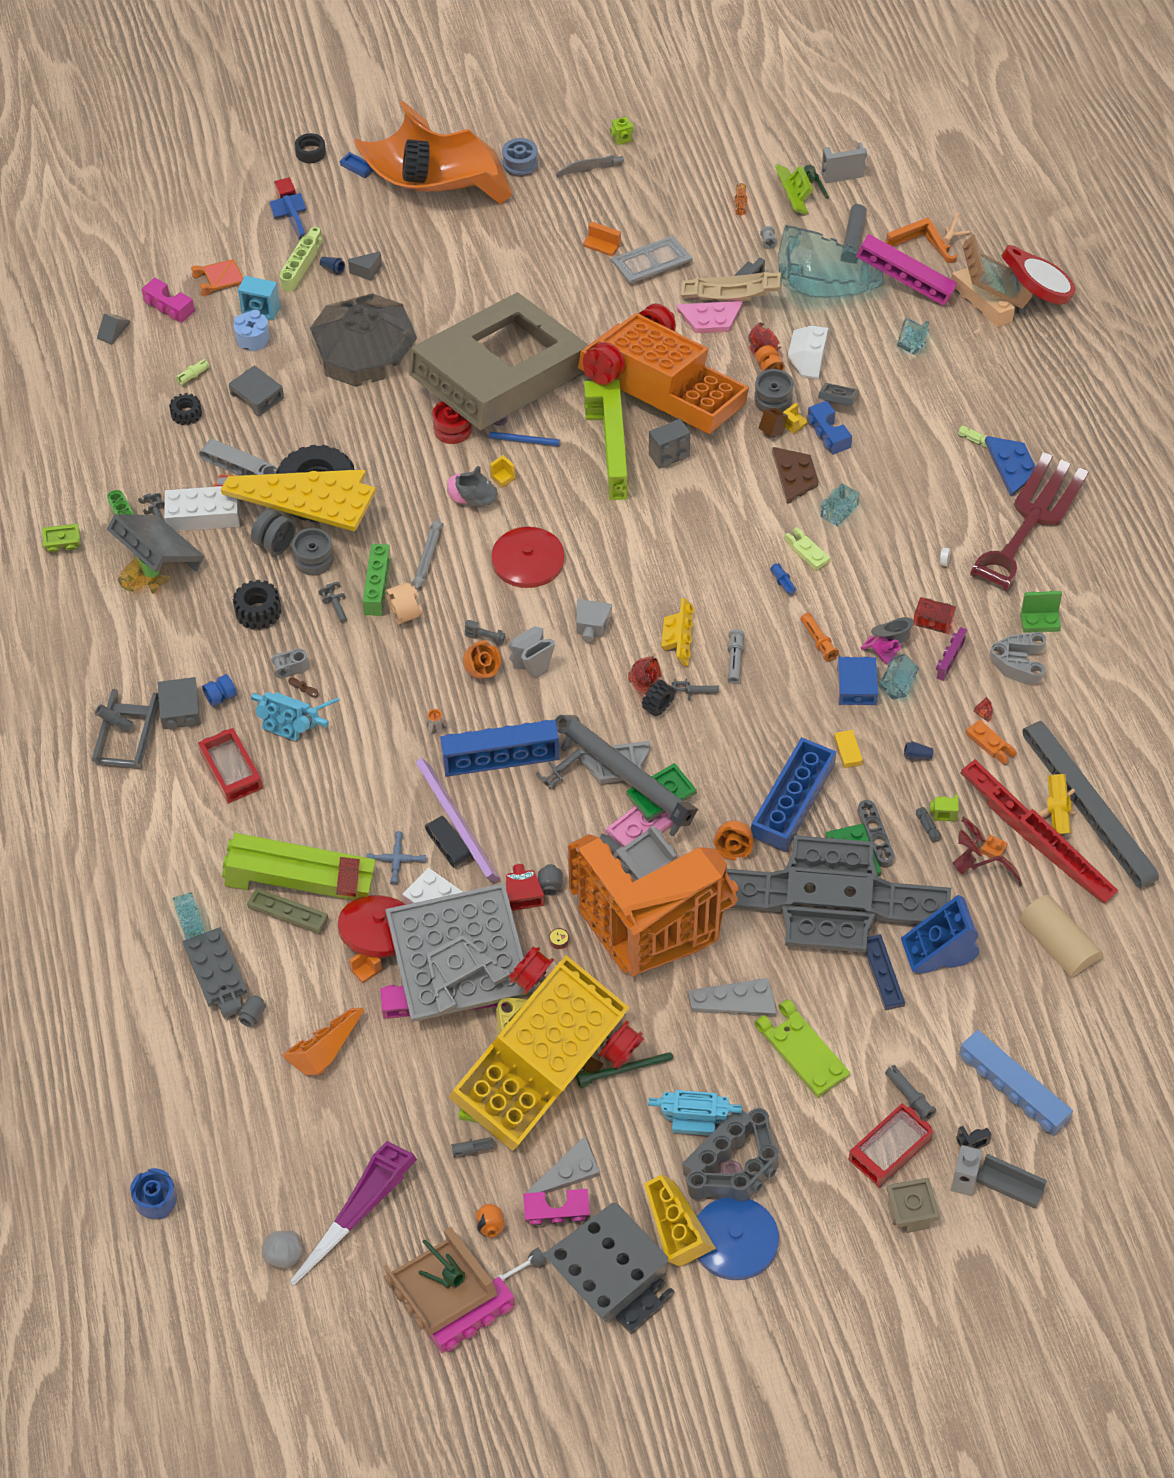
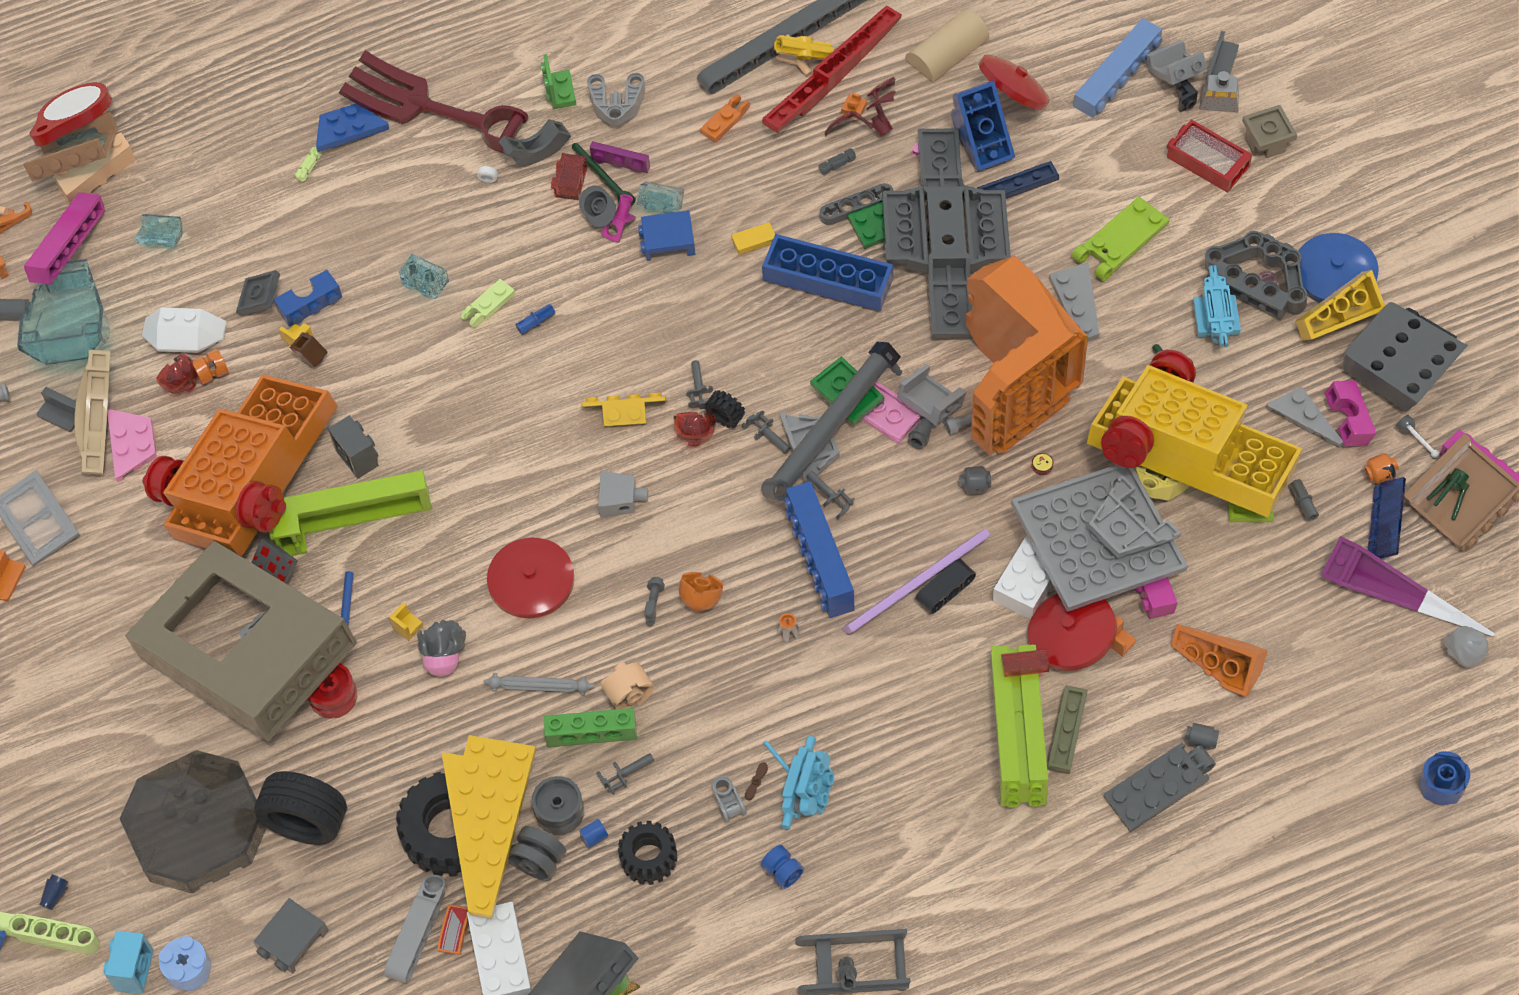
camera: 95 degrees left, 5 degrees up
dark grey brick [158,677,201,729] -> none
clear light blue brick [173,892,205,940] -> none
red window [198,728,263,804] -> none
dark grey slope [348,251,382,281] -> none
sand blue piece [367,831,426,885] -> none
red torso [506,864,544,911] -> none
light grey piece [509,626,555,678] -> none
orange cylinder [714,820,754,860] -> none
light grey pin [728,629,745,684] -> none
dark grey wheel [754,369,794,412] -> none
reddish brown wing [772,447,819,504] -> none
orange pin [800,612,839,662] -> none
dark grey pin [885,1065,937,1121] -> none
dark blue cone [904,741,933,760] -> none
lime brick [929,795,959,822] -> none
clear red tile [973,697,993,722] -> none
none -> dark grey tile [251,538,298,584]
none -> black tyre [254,771,347,845]
none -> dark grey arch [499,119,571,165]
none -> dark green piece [572,143,636,207]
none -> blue brick [580,819,608,849]
none -> dark grey piece [741,411,791,454]
none -> red dish [978,54,1050,110]
none -> light grey panel [1146,40,1207,85]
none -> clear blue windscreen [1367,477,1406,559]

